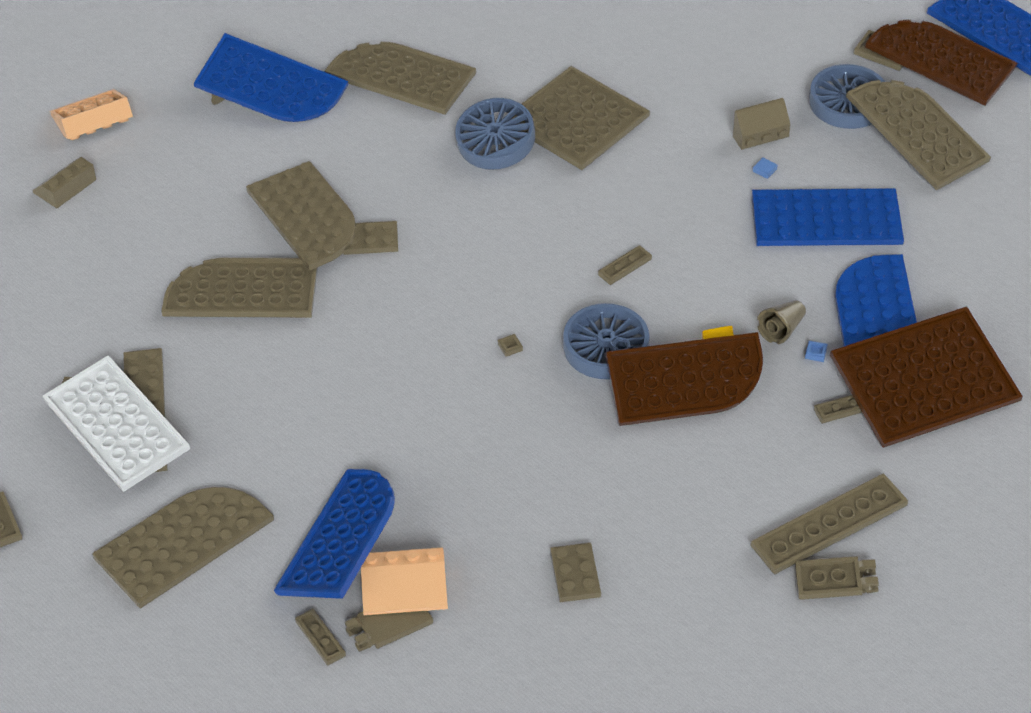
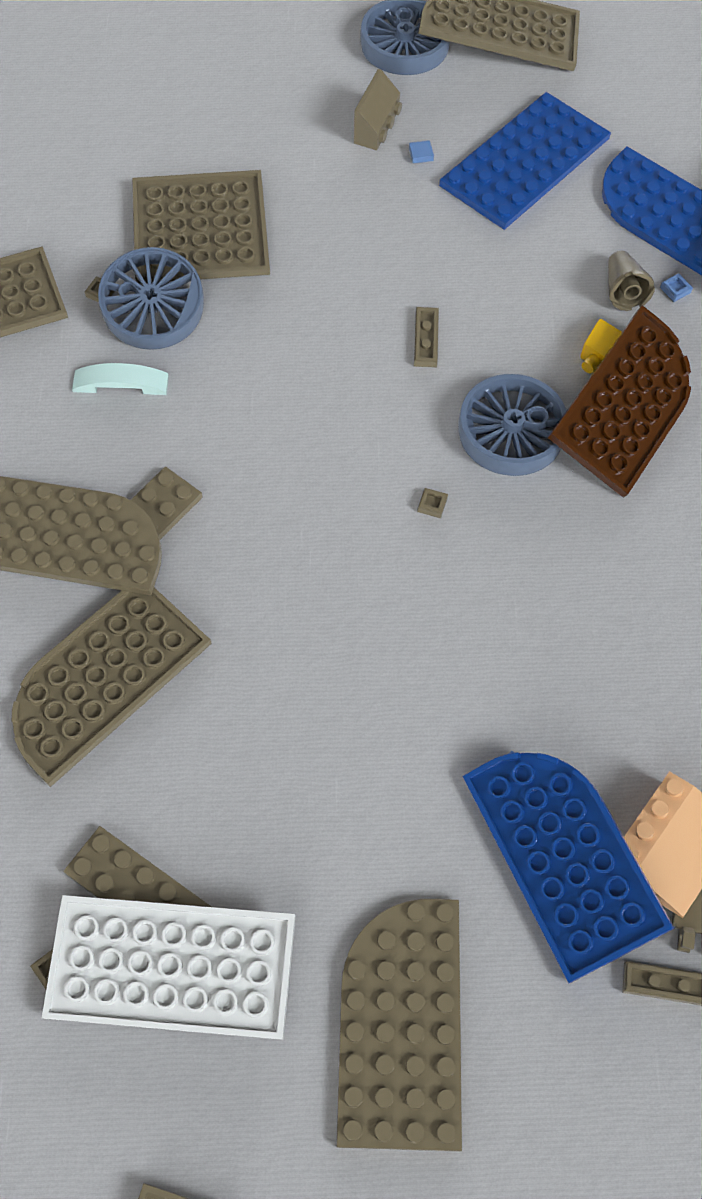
camera: 50 degrees left, 15 degrees up
none -> light aqua slope [72,363,169,395]

